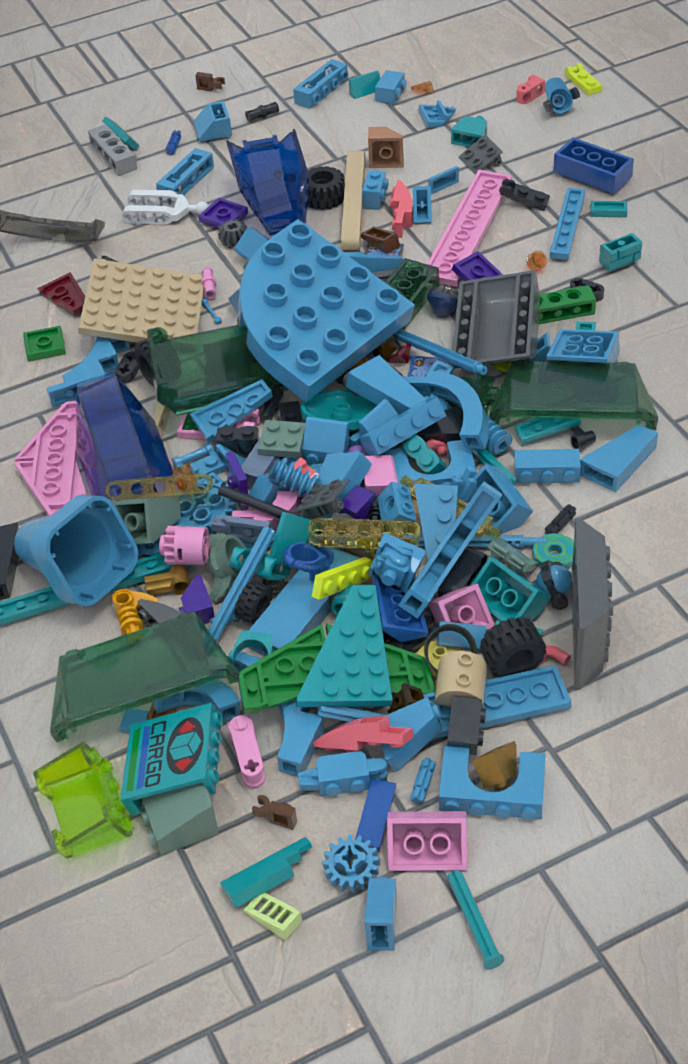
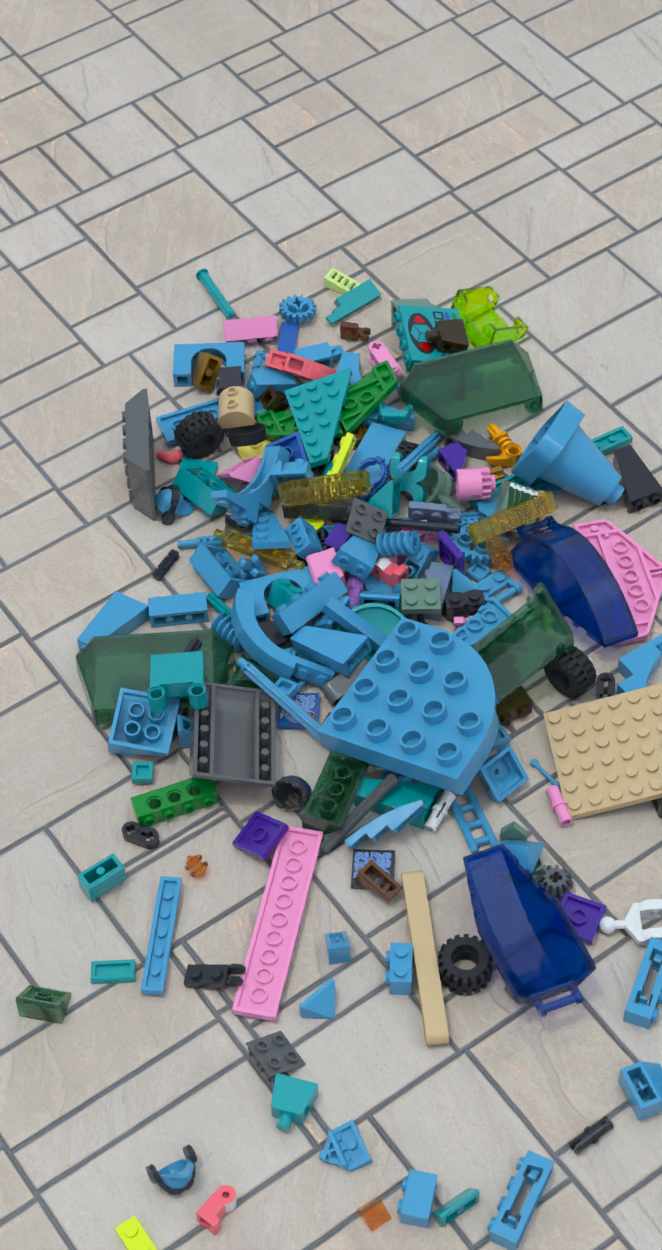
camera: 170 degrees right, 5 degrees up
dark azure slope [365,876,397,950] -> none
nougat slope [368,126,404,168] -> none
coral slope [390,180,413,238] -> none
dark azure tile [437,621,487,650] -> none
sand green plate [488,538,539,574] -> none
teal tile [532,533,574,569] -> none
blue brick [553,137,634,194] -> none
none -> clear green slope [15,985,72,1024]
none -> teal piece [147,637,208,713]
none -> dark azure slope [322,597,387,652]
none -> dark brown torso [425,319,469,357]

